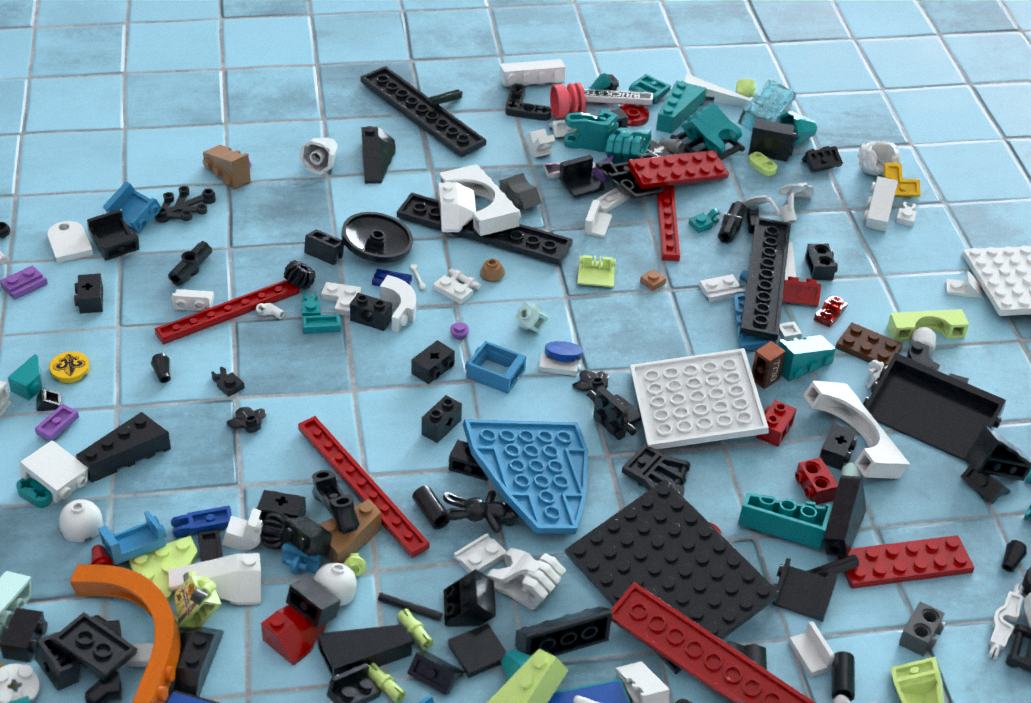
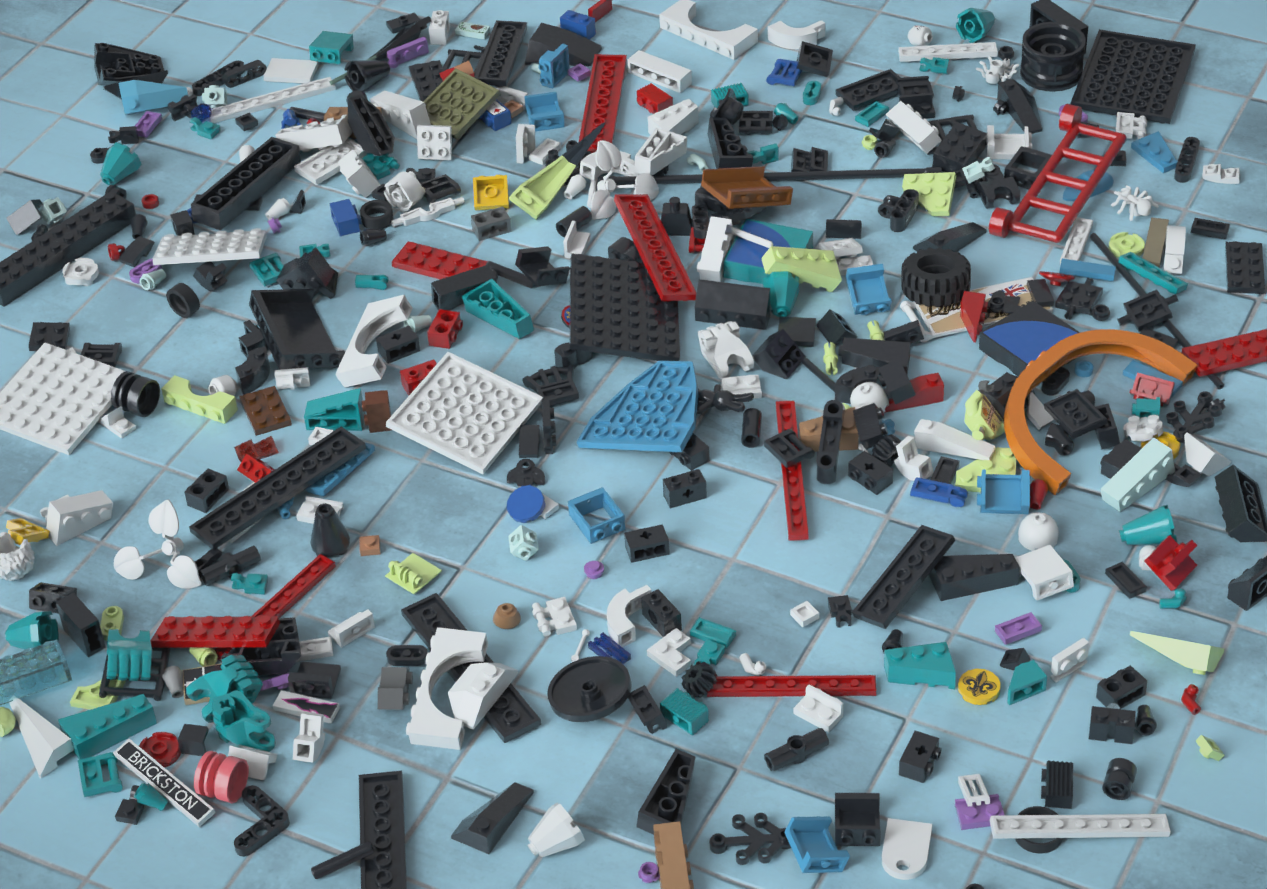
camera: 140 degrees left, 0 degrees up
black plate [226,407,266,433] -> none
white brick [500,59,566,87] -> none
none -> black wheel [111,371,160,417]
none -> black cone [310,503,350,557]
none -> teal bar [355,275,389,290]
none -> black plate [386,645,427,666]
none -> yellow plate [473,174,509,210]
none -> black wedge [637,748,696,835]
none -> teal brick [660,688,709,735]
none -> black plate [764,429,815,468]
none -> white plate [790,601,819,627]
none -> black brick [835,365,881,404]
none -> black plate [852,525,956,629]
none -> teal wedge [884,642,956,690]
none -> white tile [958,774,990,807]

